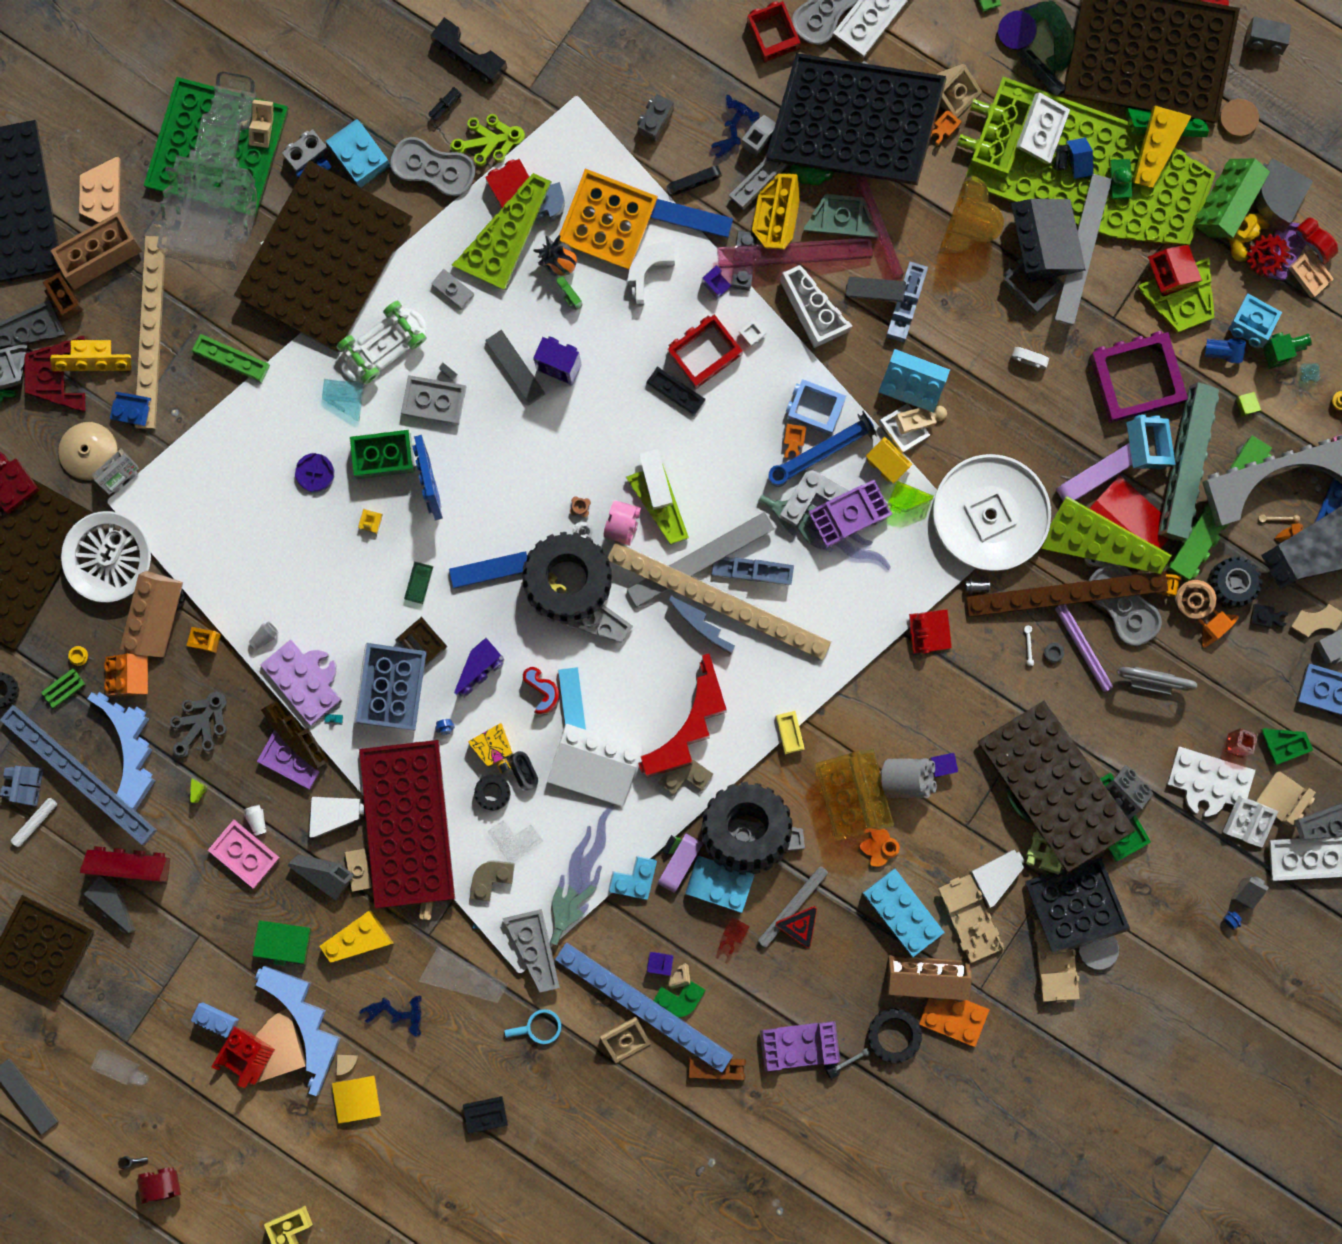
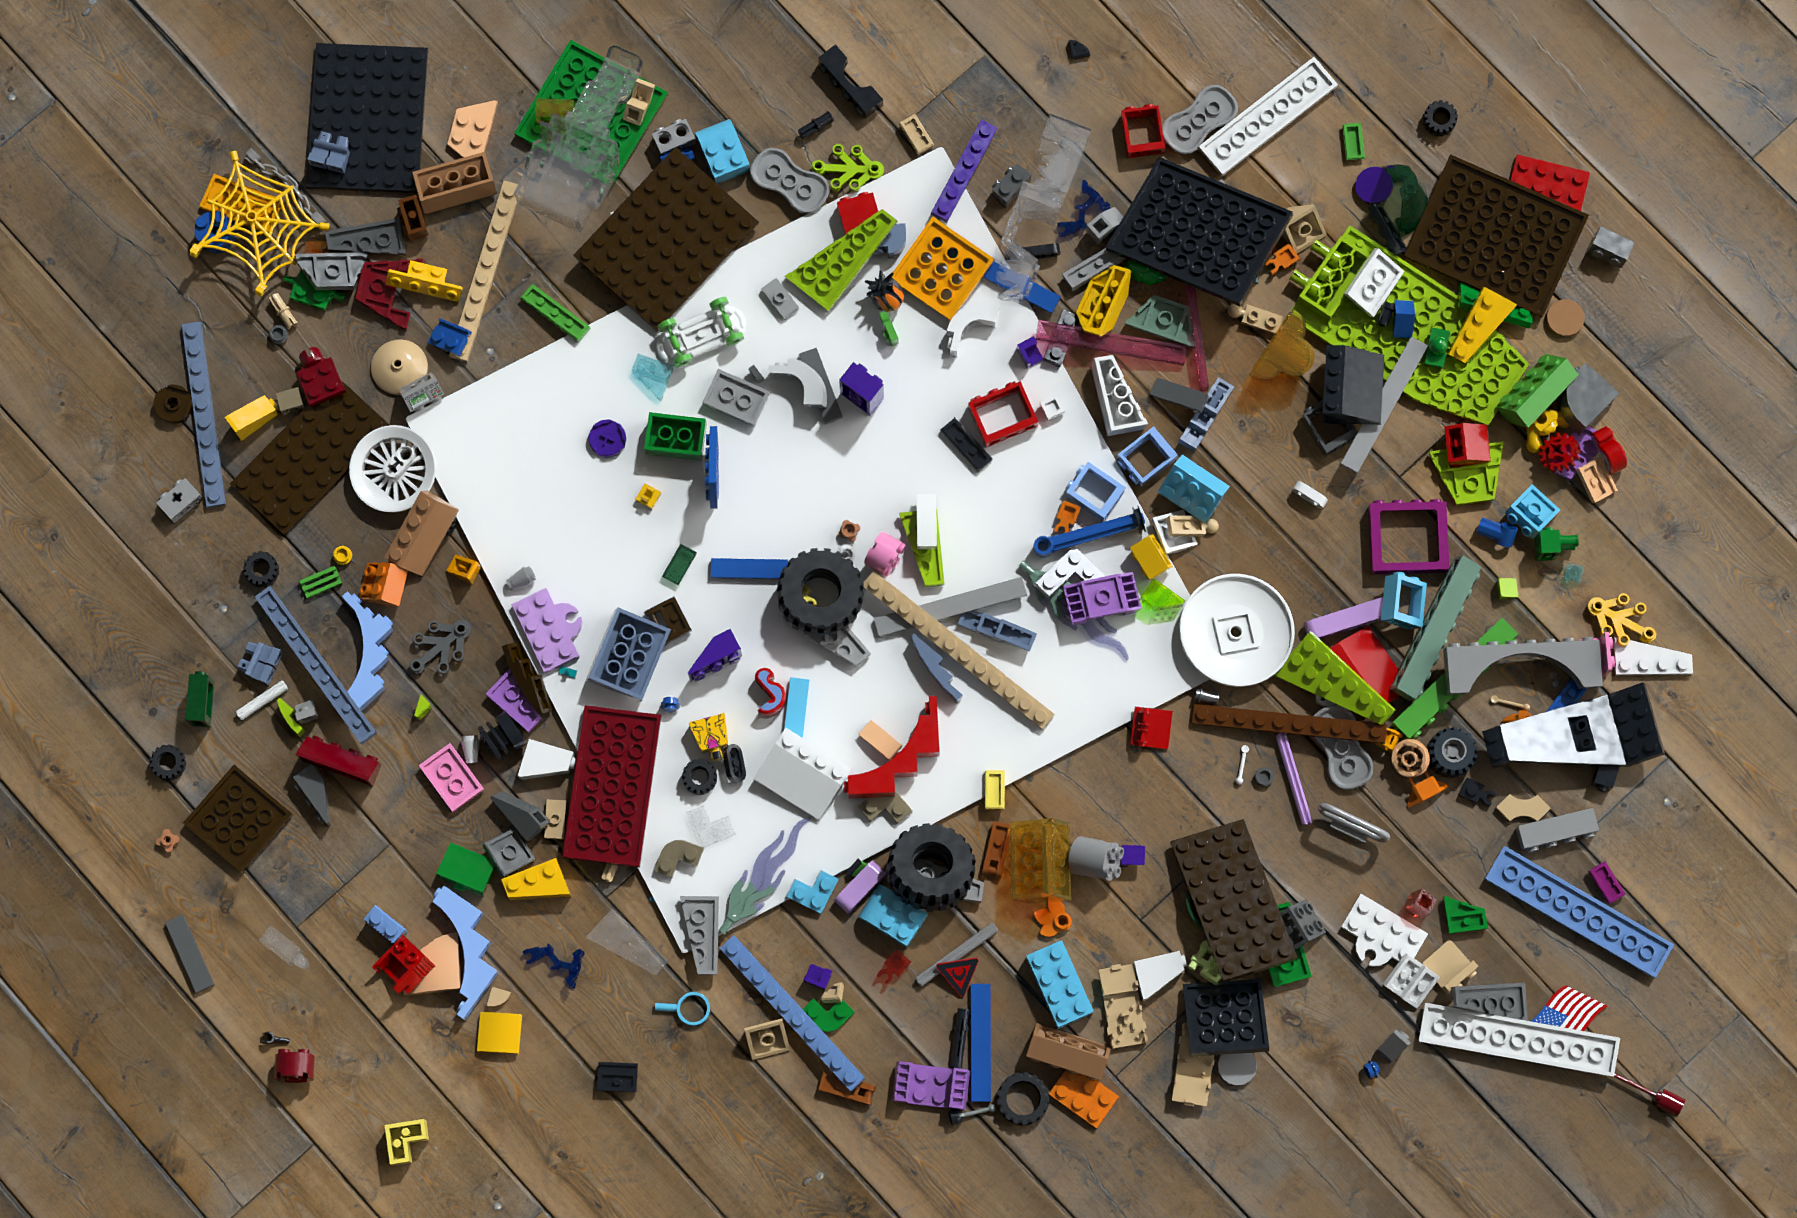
camera: 10 degrees right, 5 degrees down
none -> lime slope [277,698,305,737]
none -> light grey bracket [295,700,319,724]
none -> black wheel [477,710,527,762]
none -> dark grey tile [482,828,536,878]
none -> clear yellow brick [535,98,576,125]
none -> white arch [769,358,827,408]
none -> light nougat slope [858,720,902,761]
none -> tan plate [899,114,934,155]
none -> dark purple plate [931,119,998,223]
none -> black pin [950,1008,970,1068]
none -> blue tile [971,984,991,1102]
none -> dark orange plate [982,821,1013,878]
none -> clear piece [995,113,1091,303]
none -> light blue window [1117,426,1178,487]
none -> tan plate [1227,304,1283,335]

